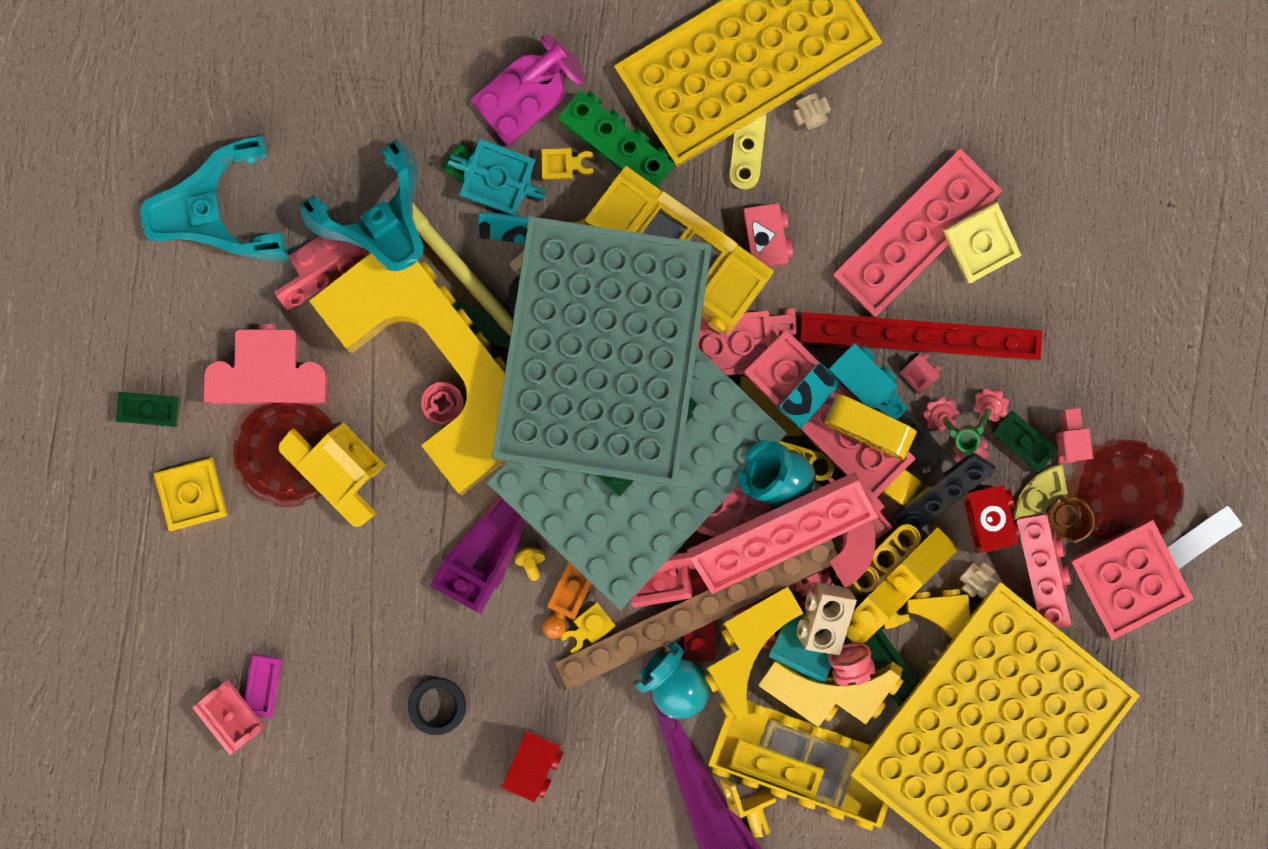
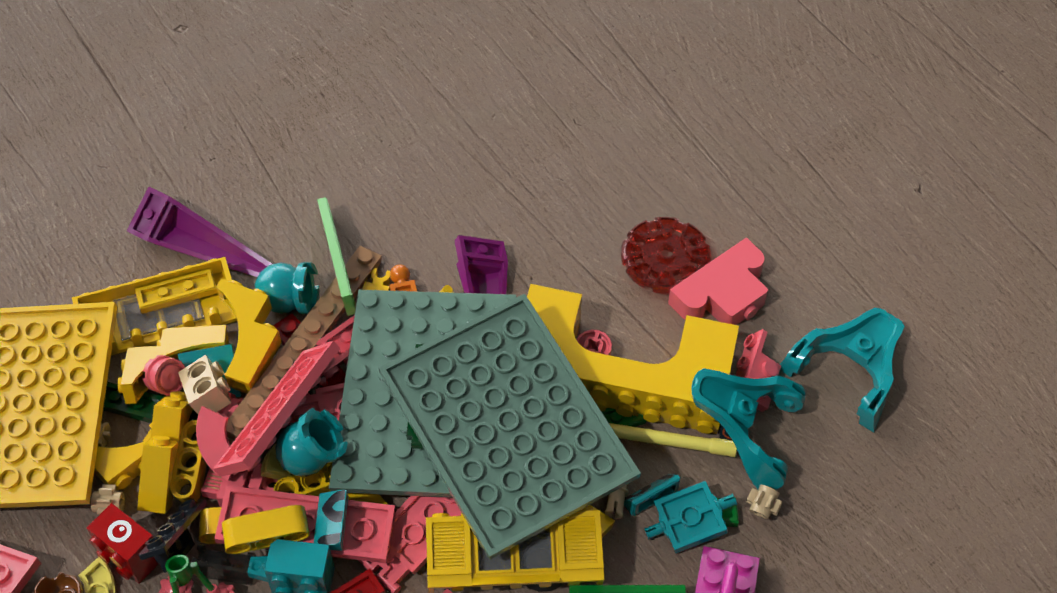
camera: 140 degrees right, 30 degrees down
dark green plate [116,392,180,427] -> none
yellow tile [154,457,228,532] -> none
coral hinge [192,680,265,755] -> none
dark pink tile [244,654,283,719] -> none
yellow plate [279,422,385,527] -> none
black tyre [408,677,466,735] -> none
red brick [501,729,564,803] -> none
yellow plate [541,148,594,181] -> none
yellow bracket [720,778,776,838] -> none
coral bracket [1017,513,1071,628] -> none
none -> tile [317,197,356,316]
none -> tan gear [747,485,782,519]

